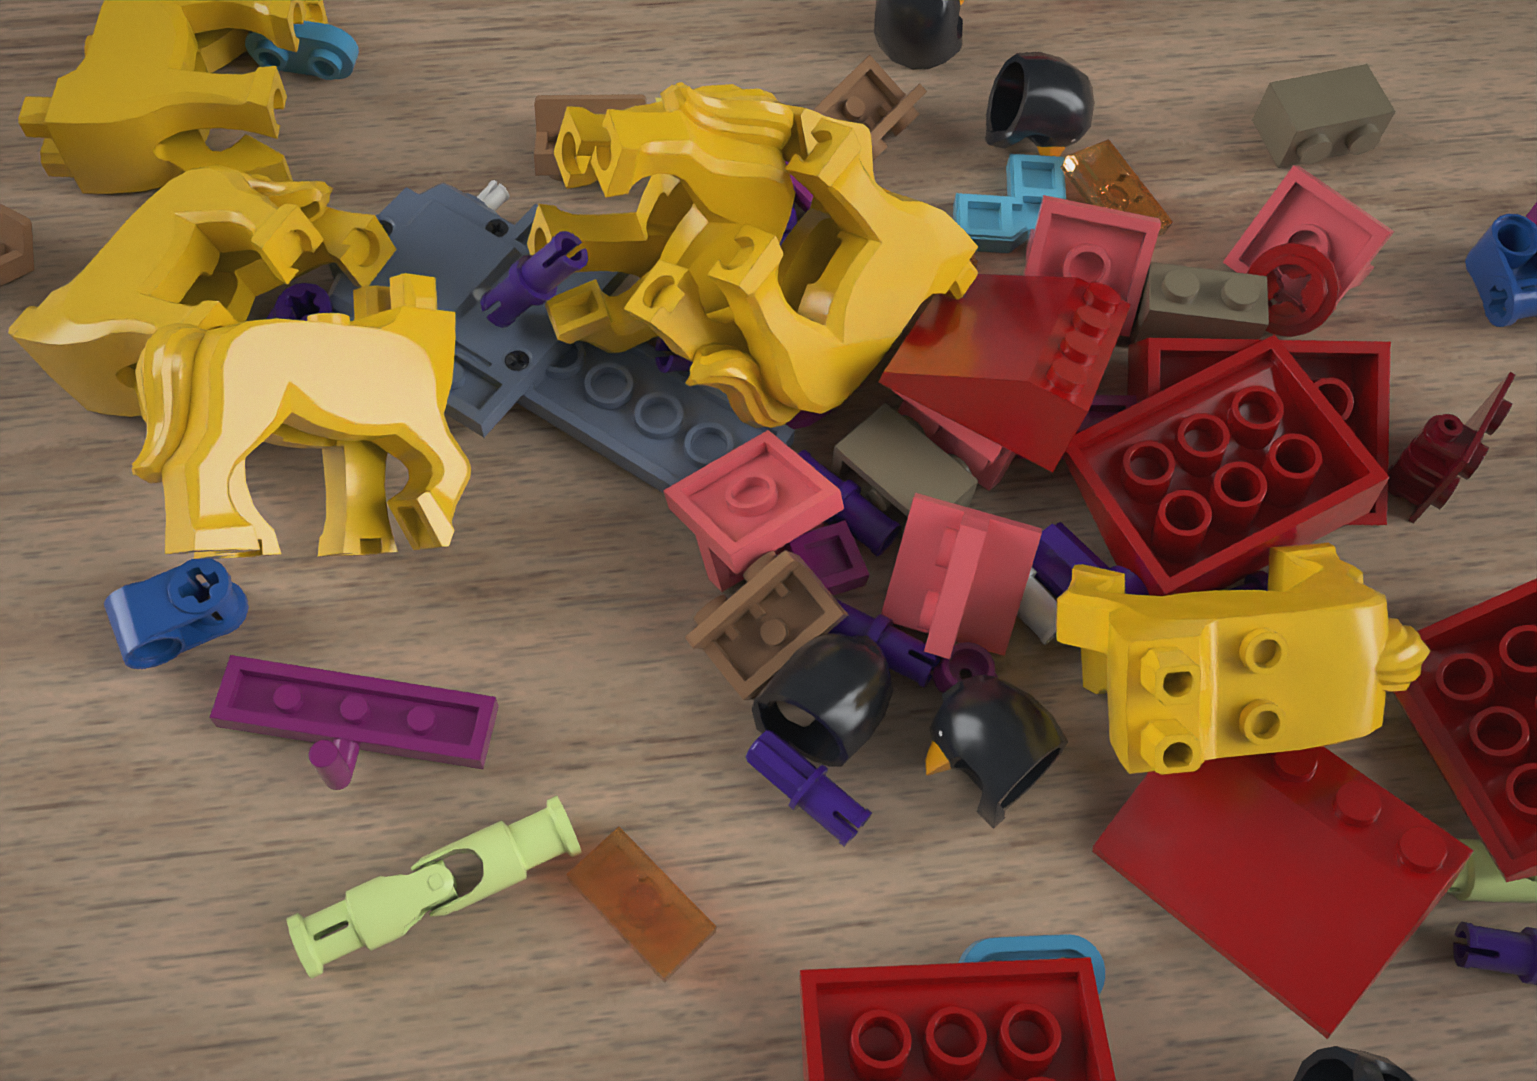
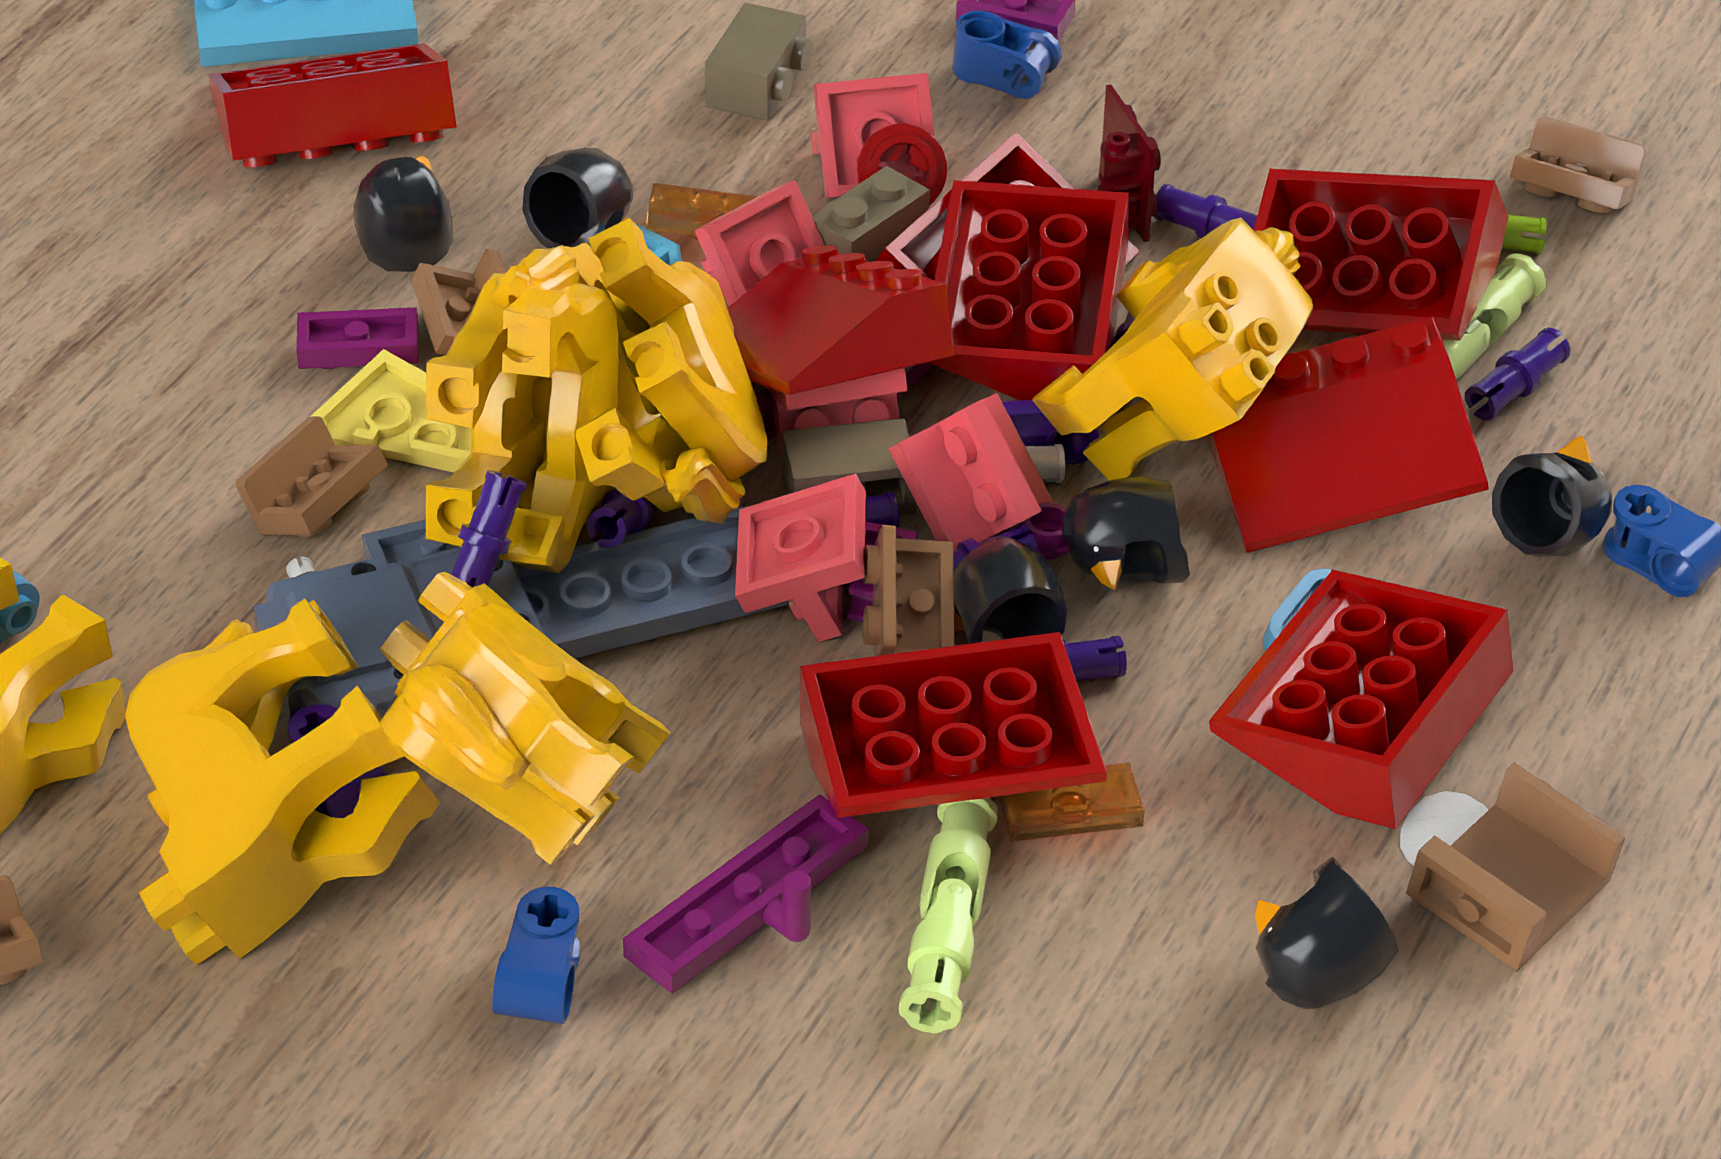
camera: 50 degrees left, 20 degrees down
none -> magenta plate [296,307,419,369]
none -> red slope [800,632,1107,818]
none -> dark purple pin [1153,184,1257,238]

